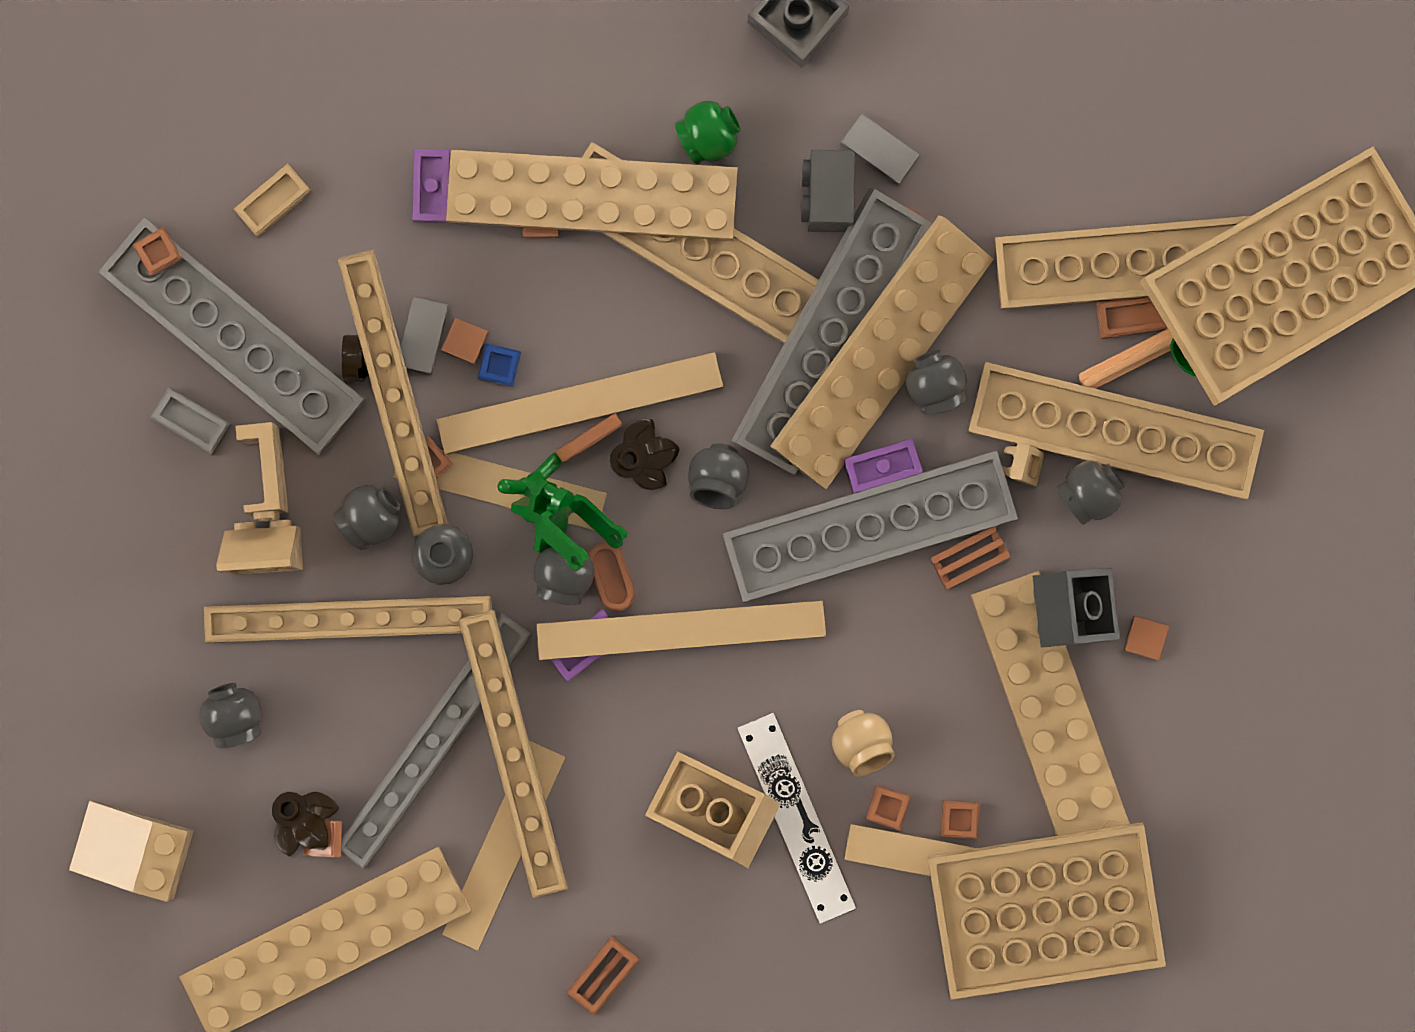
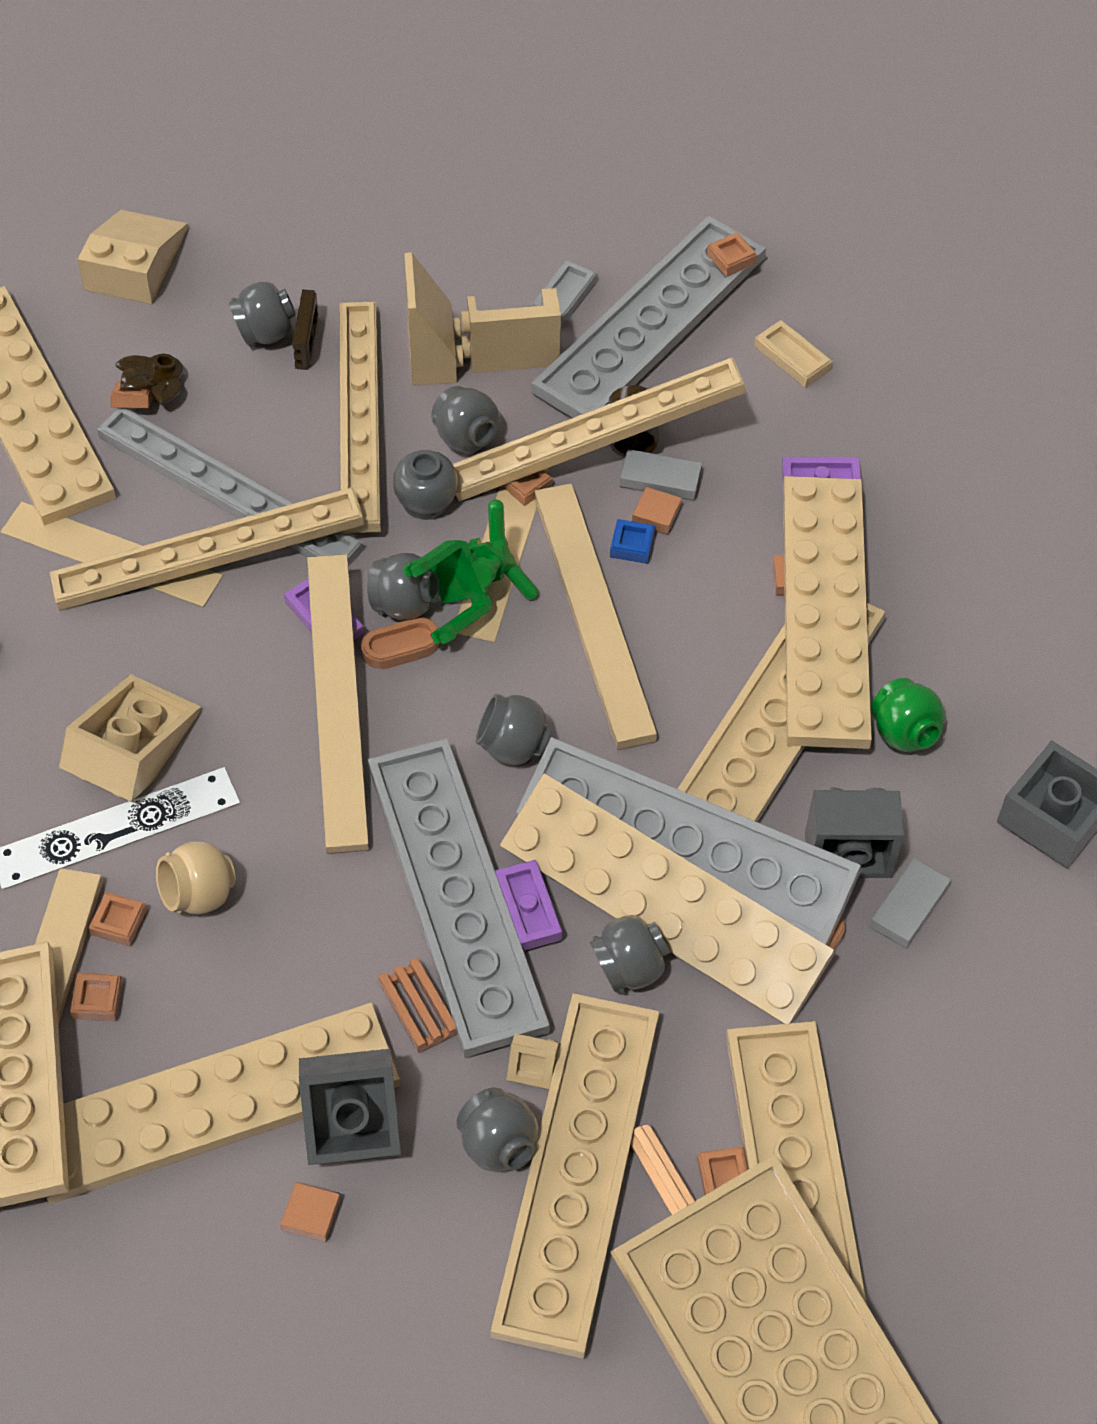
camera: 90 degrees right, 30 degrees down
nougat tile [555,413,622,462] -> none
dark brown plate [610,419,679,490] -> none
none -> dark brown tile [292,289,319,370]

